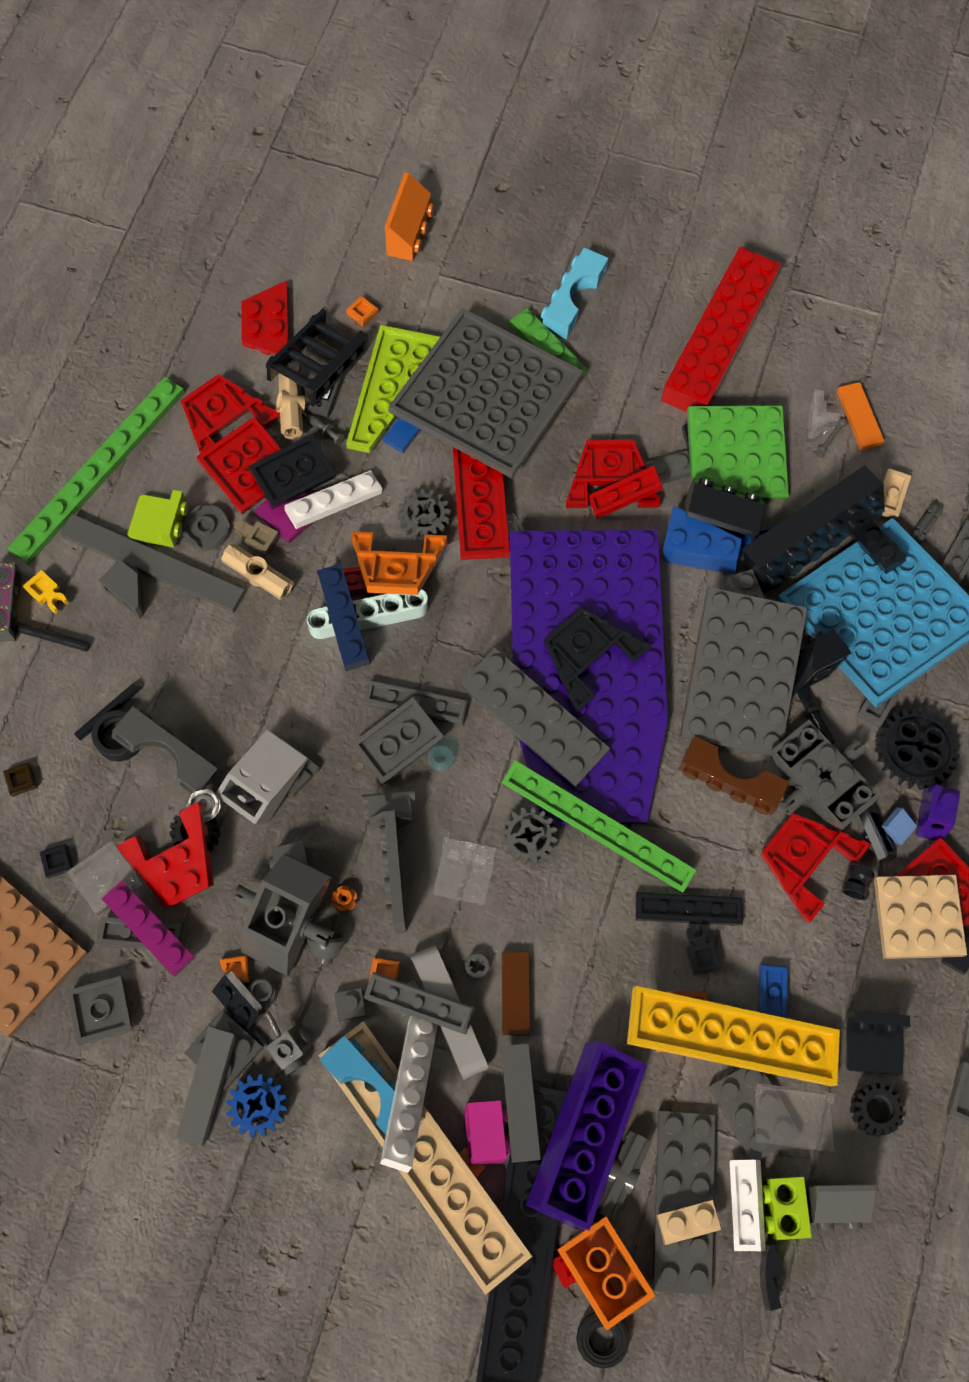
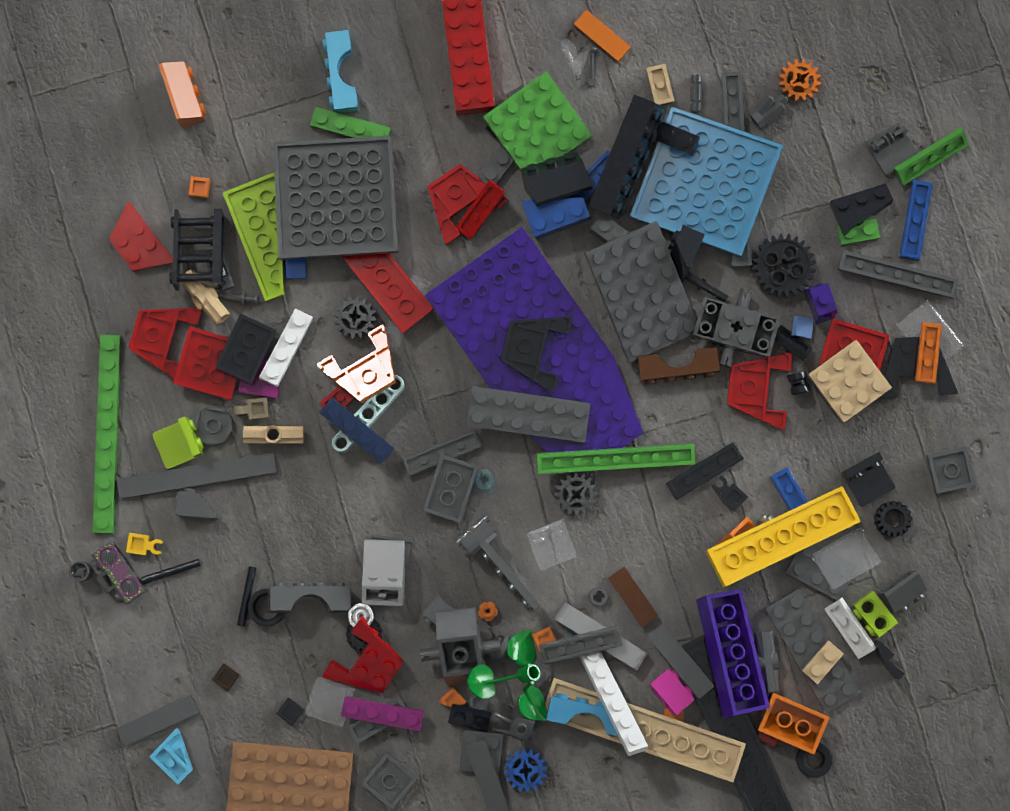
camera: 30 degrees left, 15 degrees up
none -> green plant [467,630,547,721]

